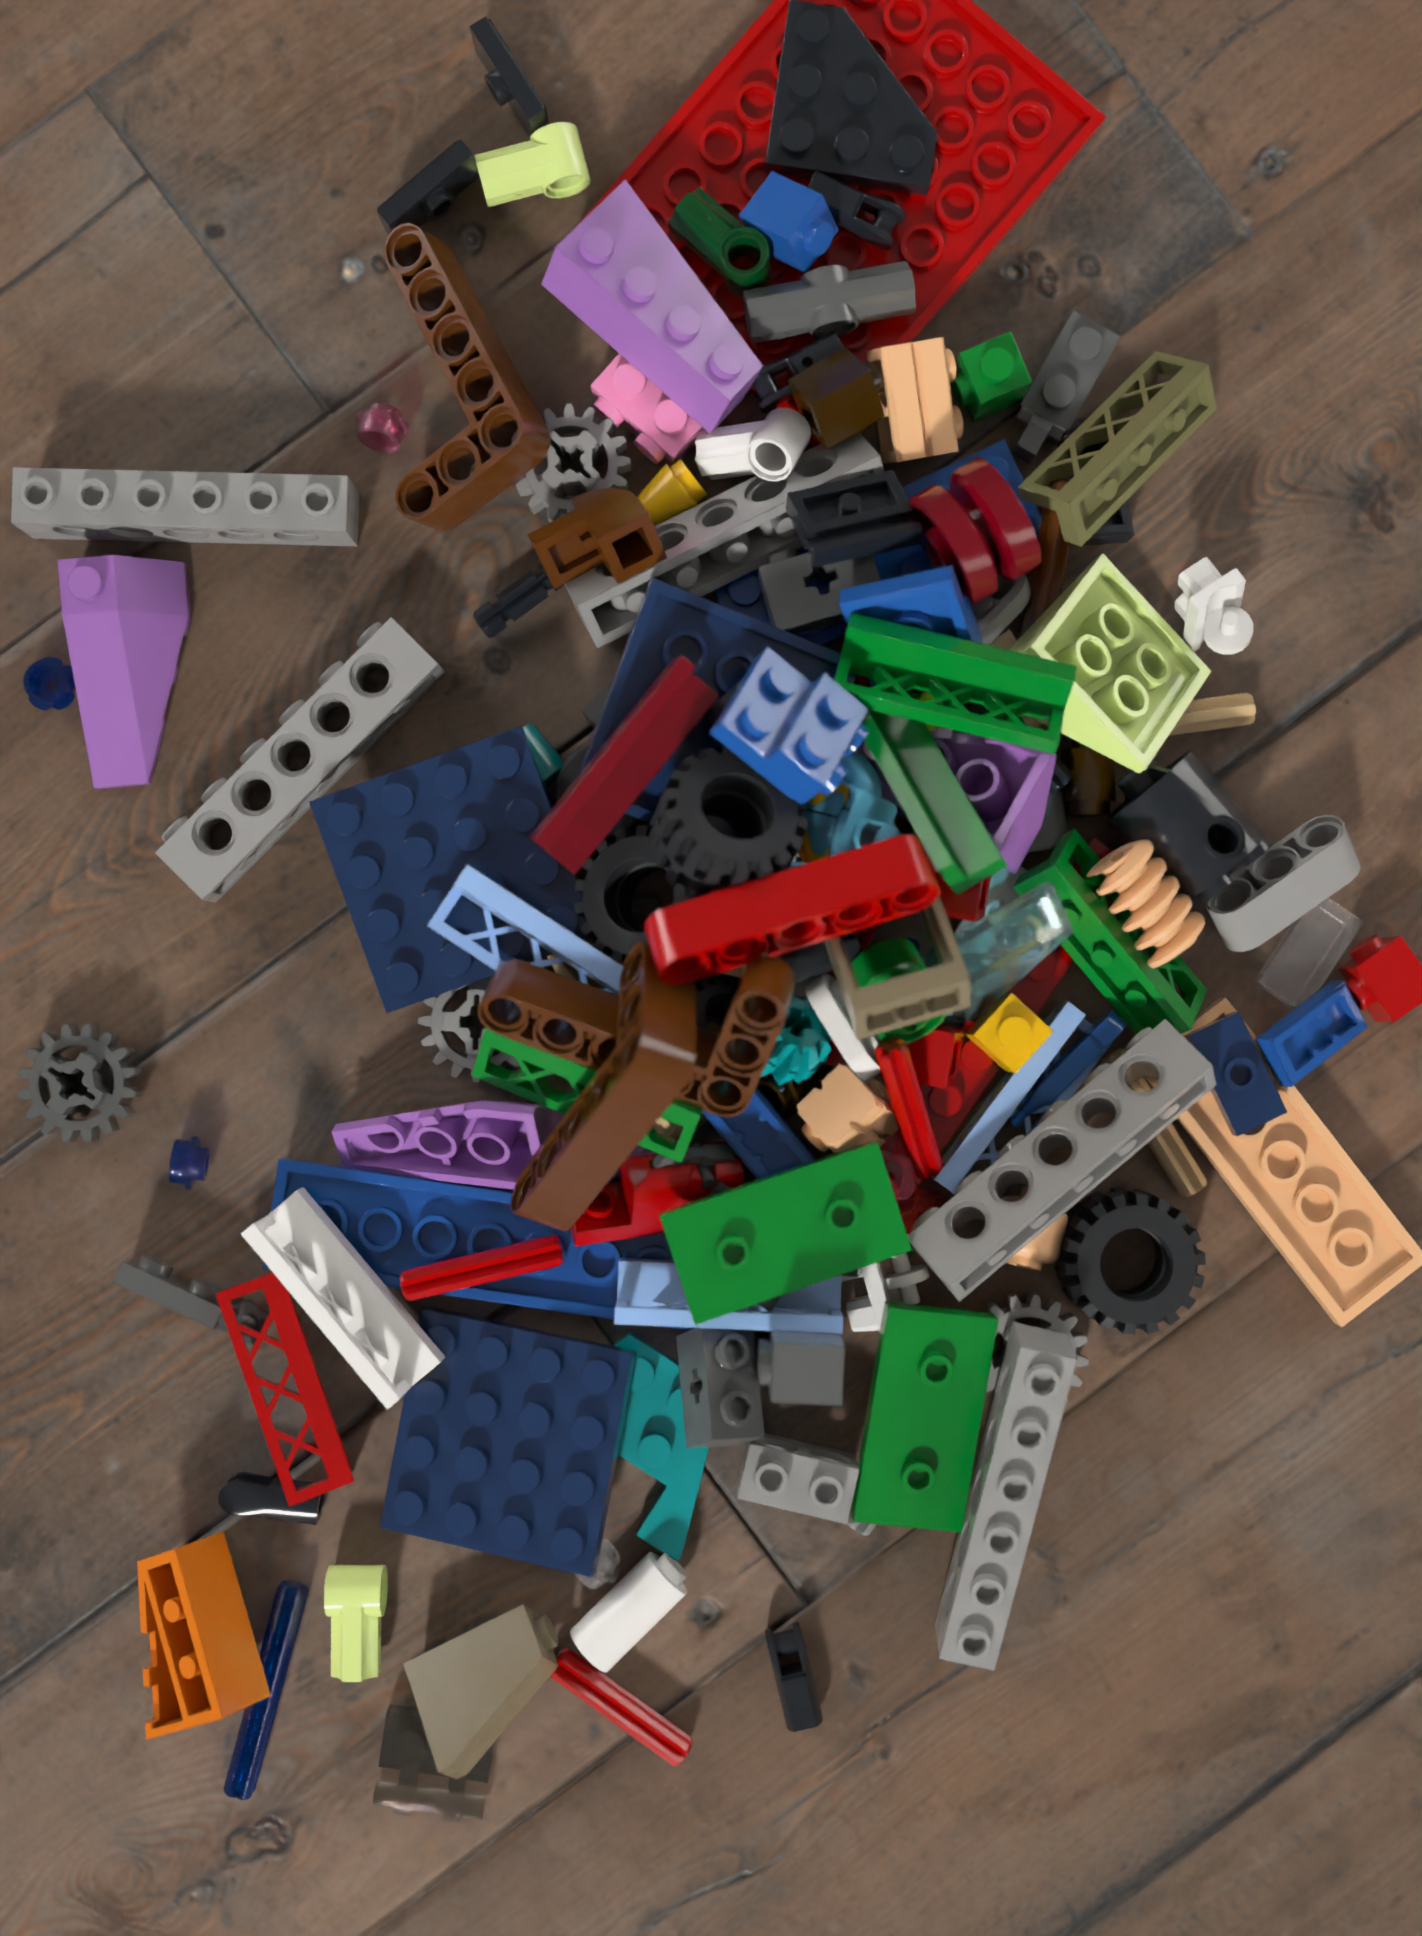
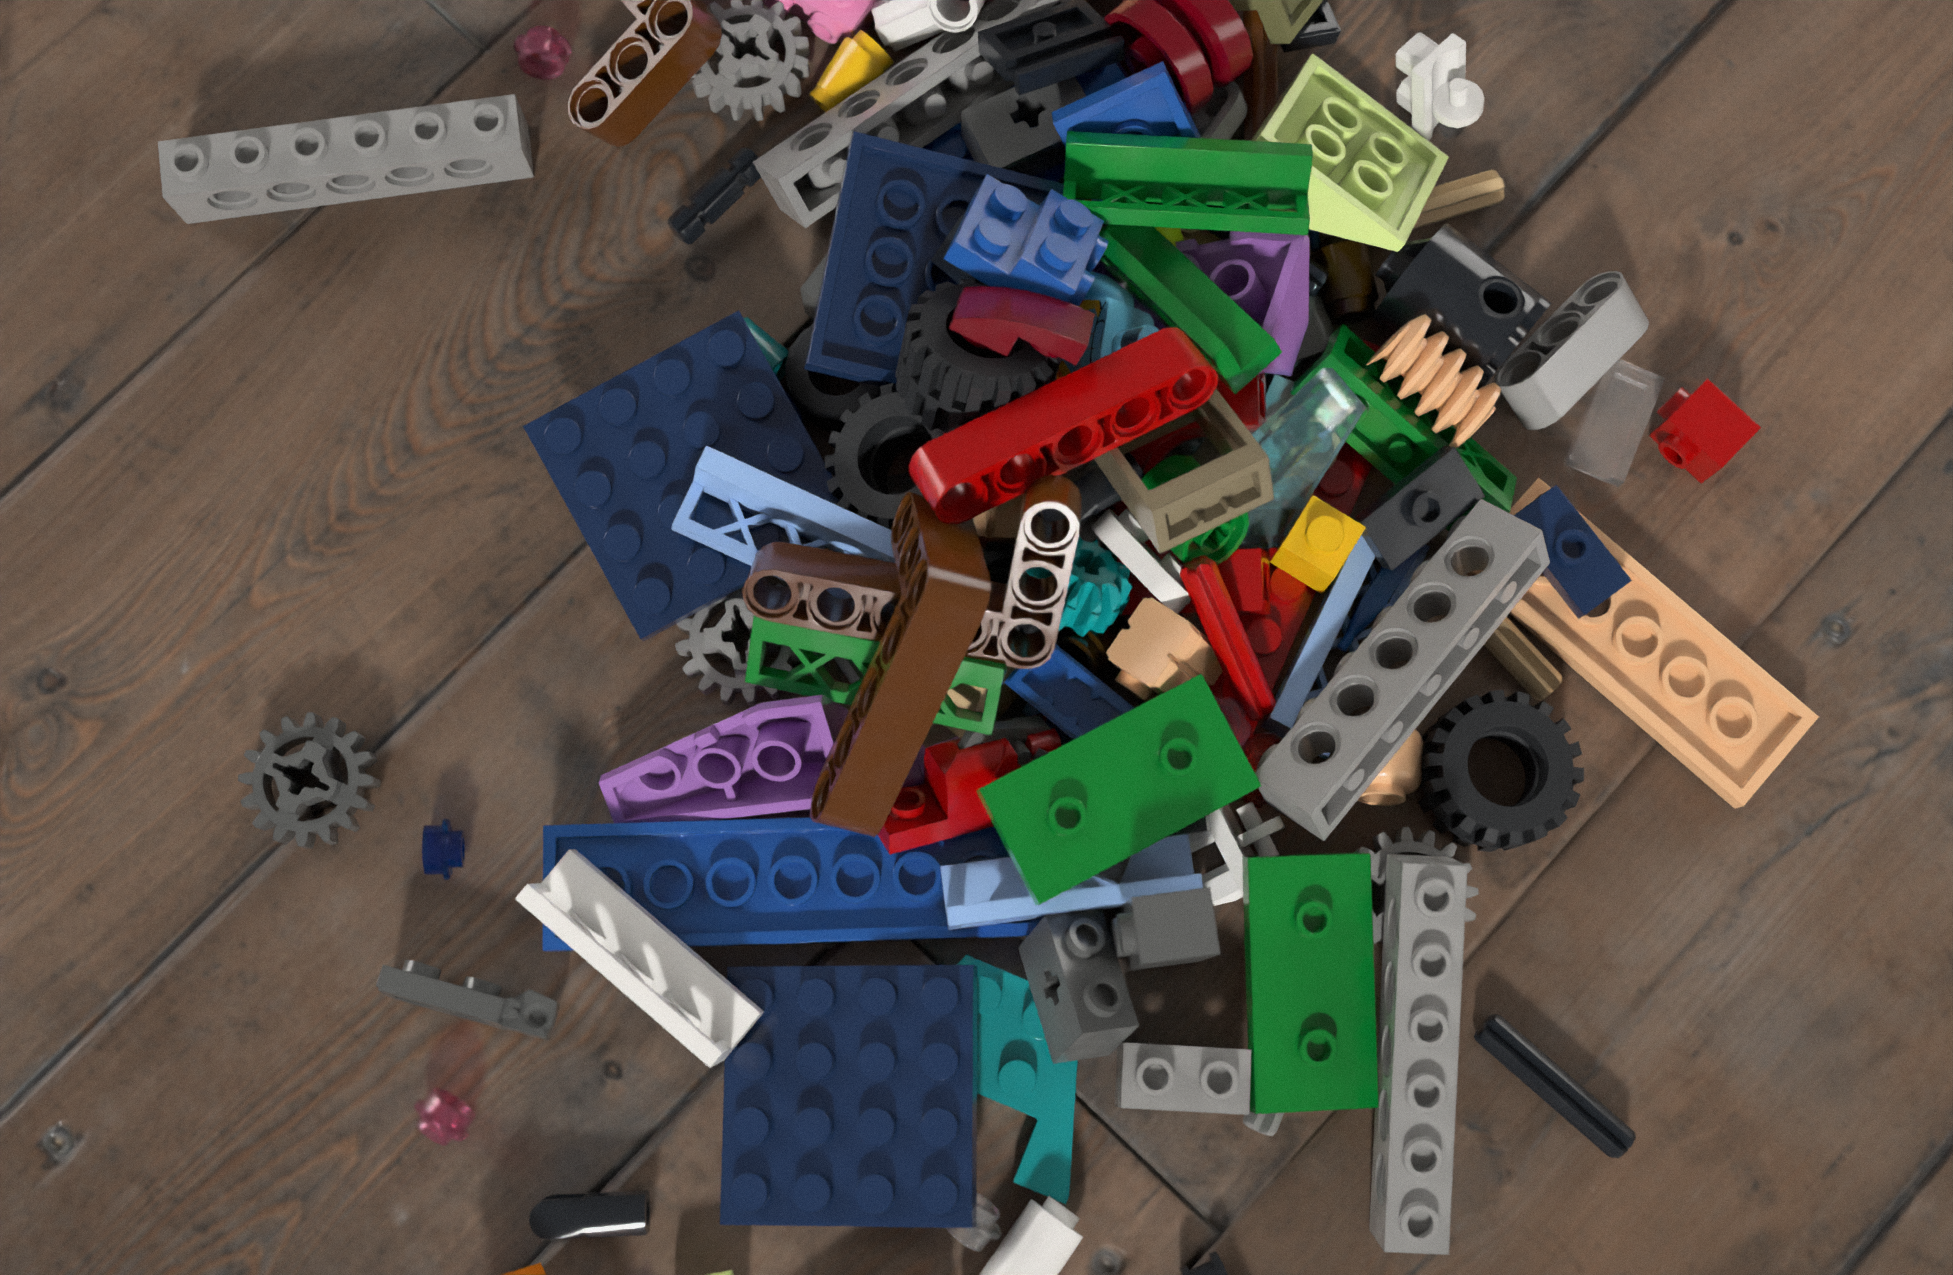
camera: 10 degrees left, 10 degrees down
clear blue plate [23,657,76,711] -> none
medium lavender wedge [57,555,191,789] -> none
light grey brick [155,617,445,903] -> none
red fence [215,1271,354,1507] -> none
red axle [400,1235,564,1301] -> none
reddish brown brick [527,488,667,588] -> none
dark red fence [528,655,719,874] -> none
blue plate [1255,980,1368,1087] -> none
none -> clear pink plate [414,1088,476,1146]
none -> dark red slope [949,286,1095,365]
none -> black plate [1353,446,1485,570]
none -> black axle [1474,1014,1636,1159]

